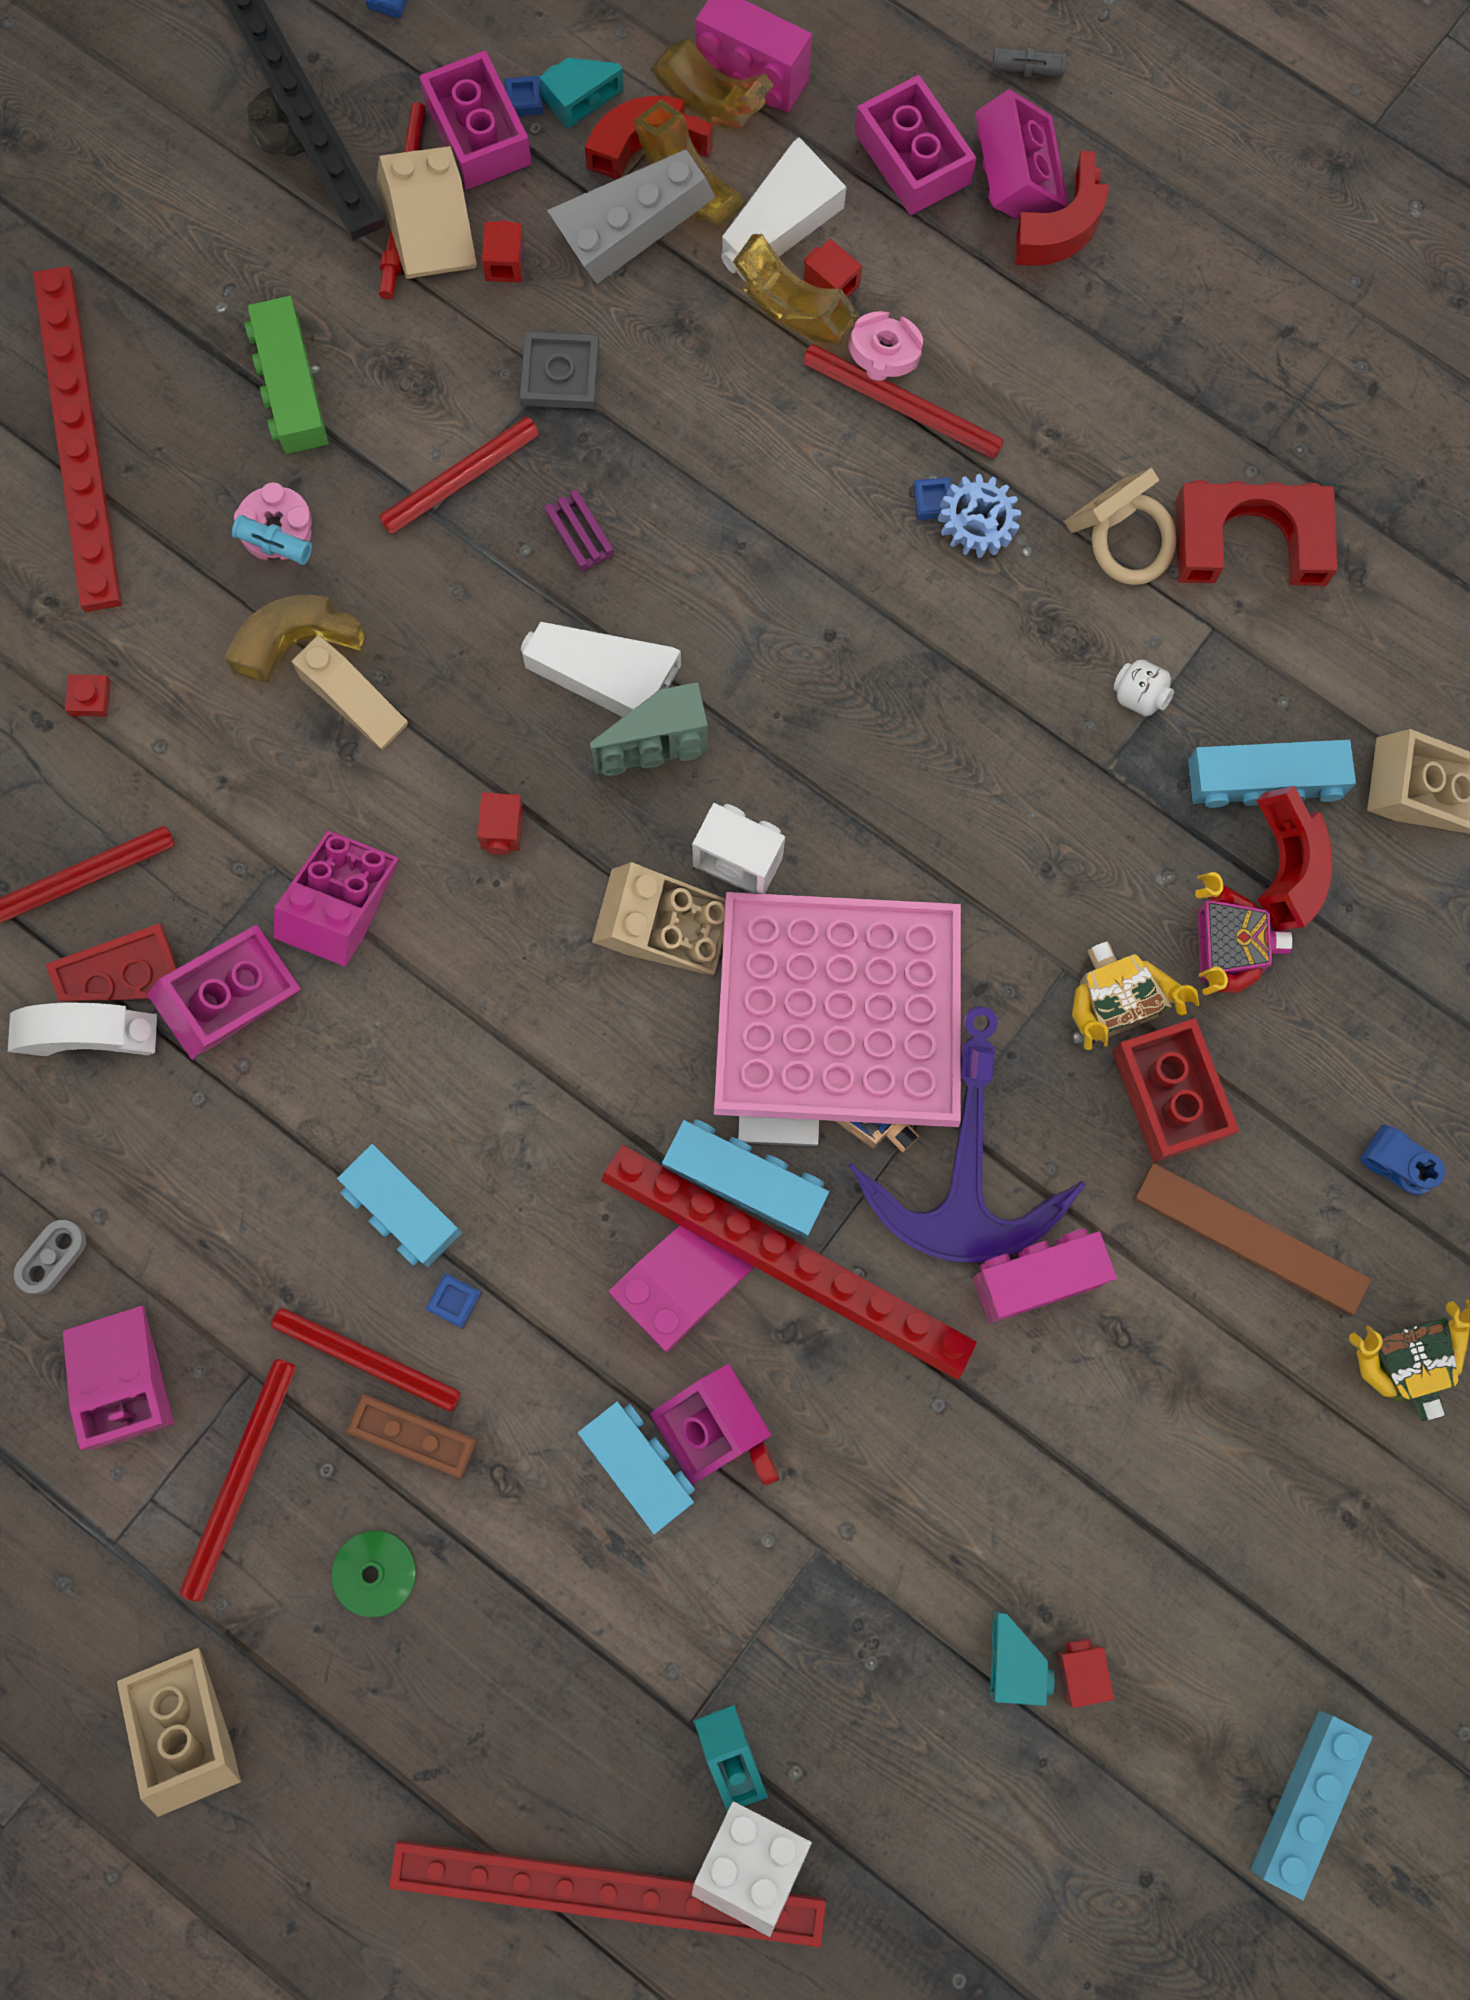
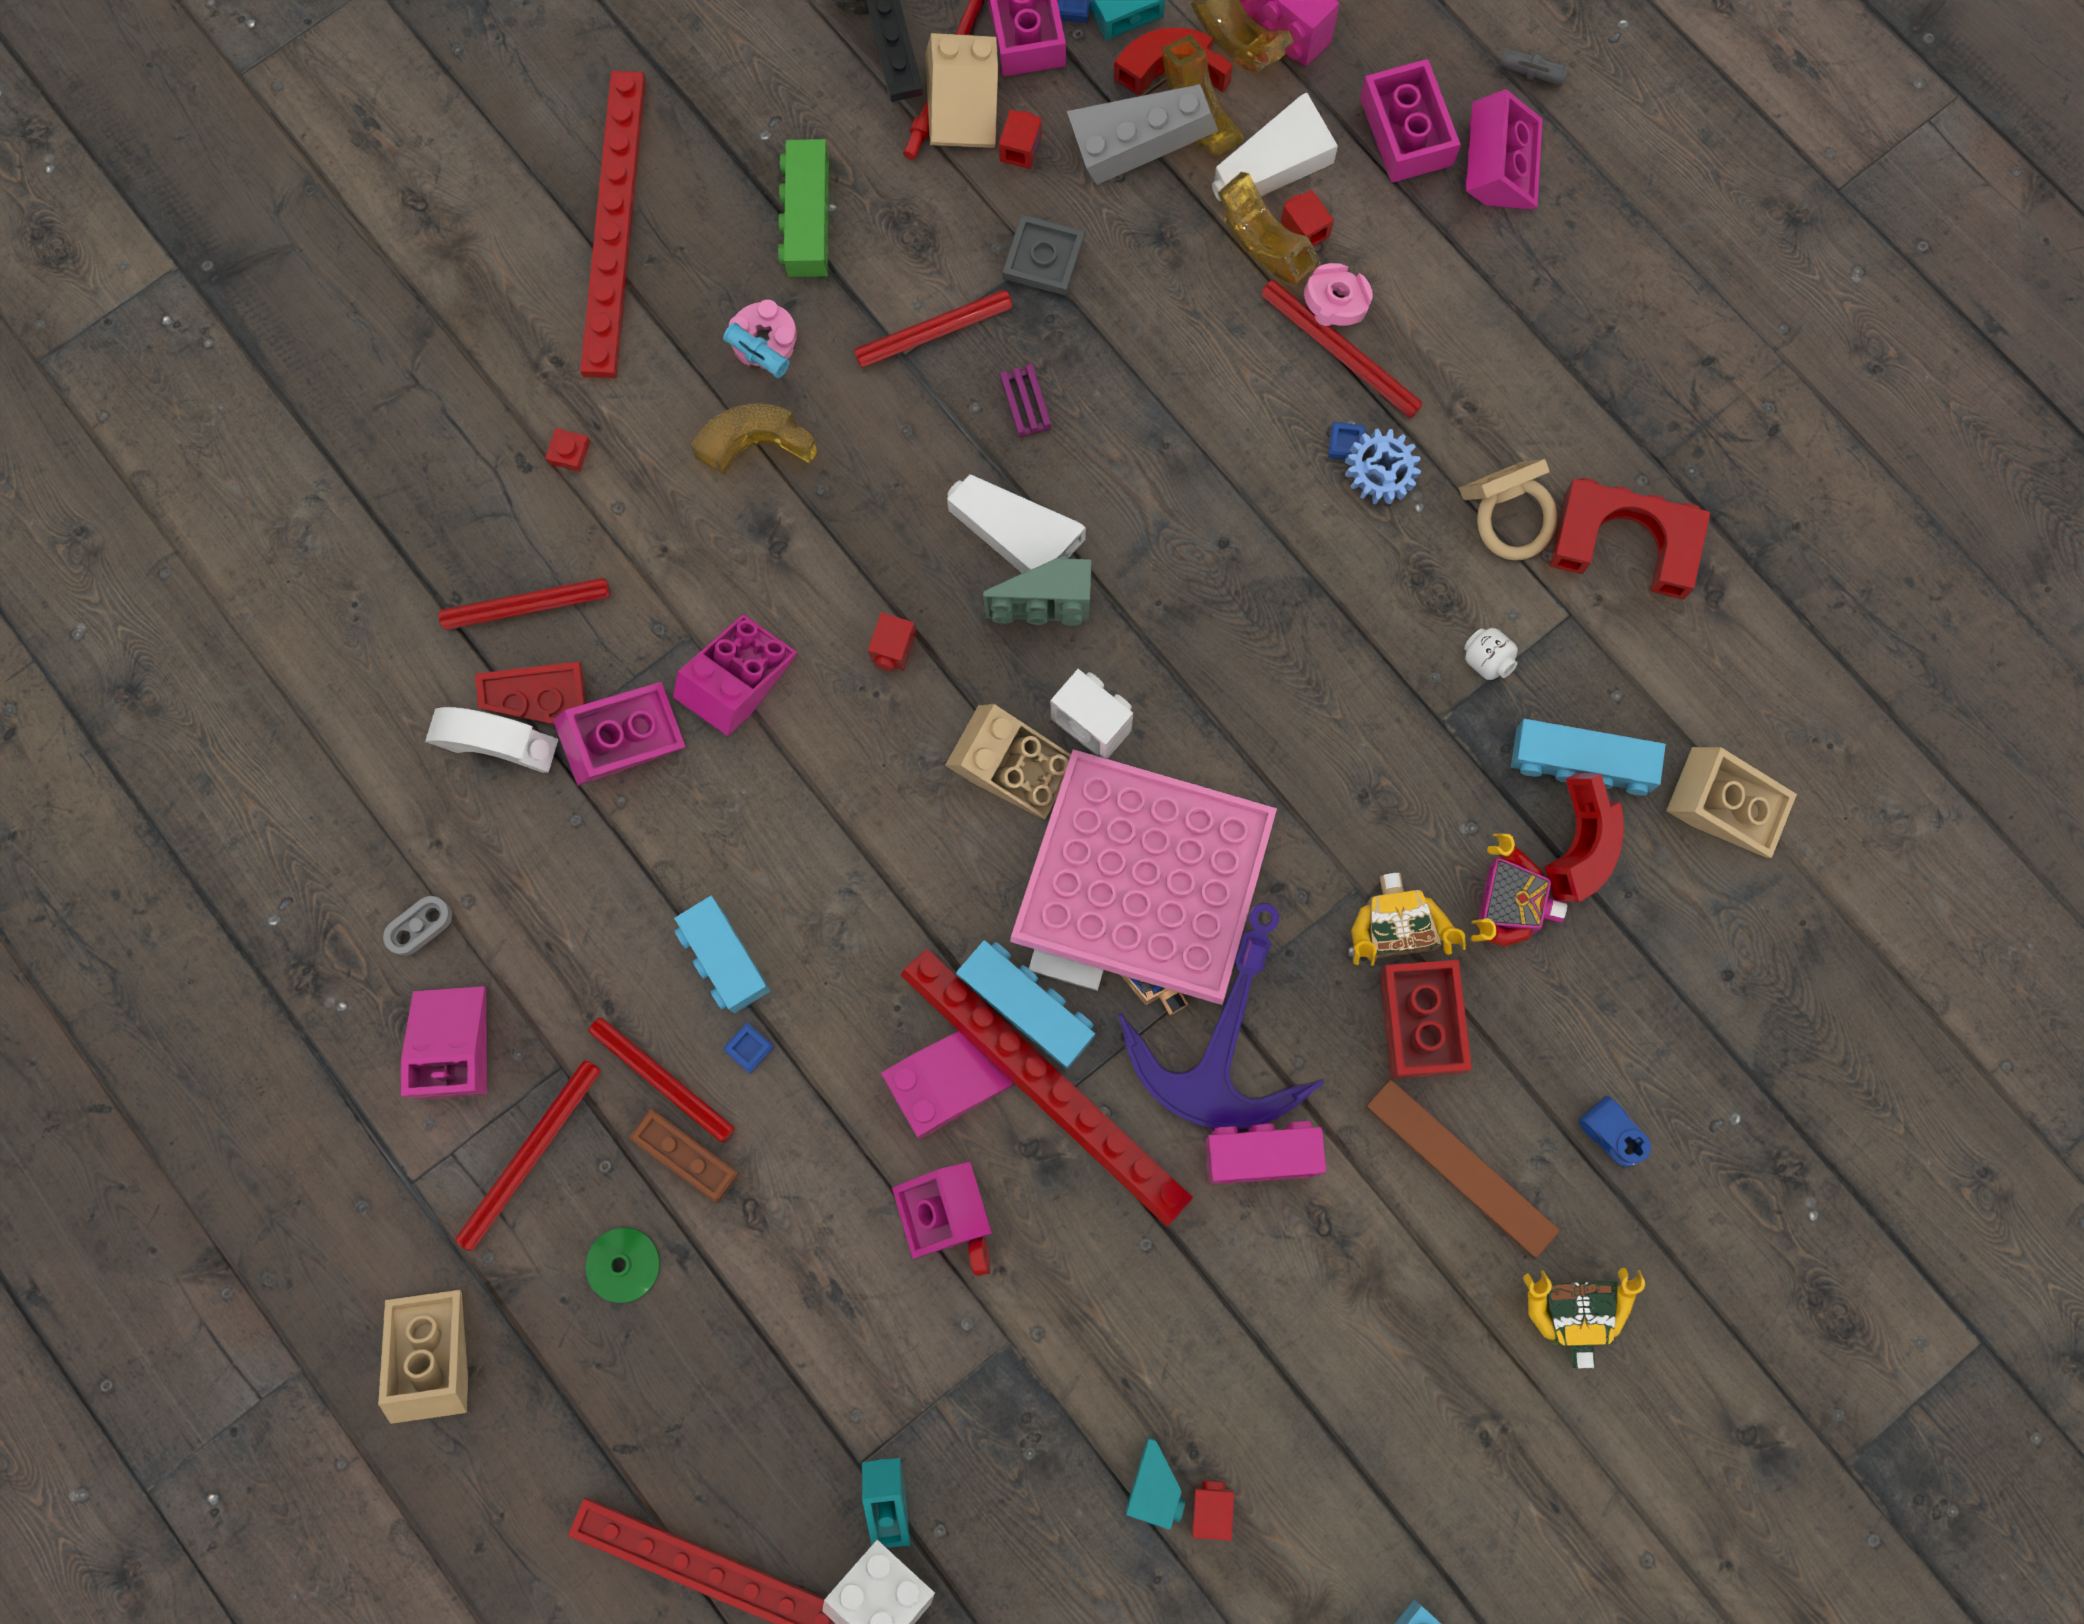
camera: 20 degrees right, 0 degrees up
tan slope [291,635,409,751] -> none
medium azure brick [578,1401,695,1534] -> none
red arch [1015,151,1109,266] -> none

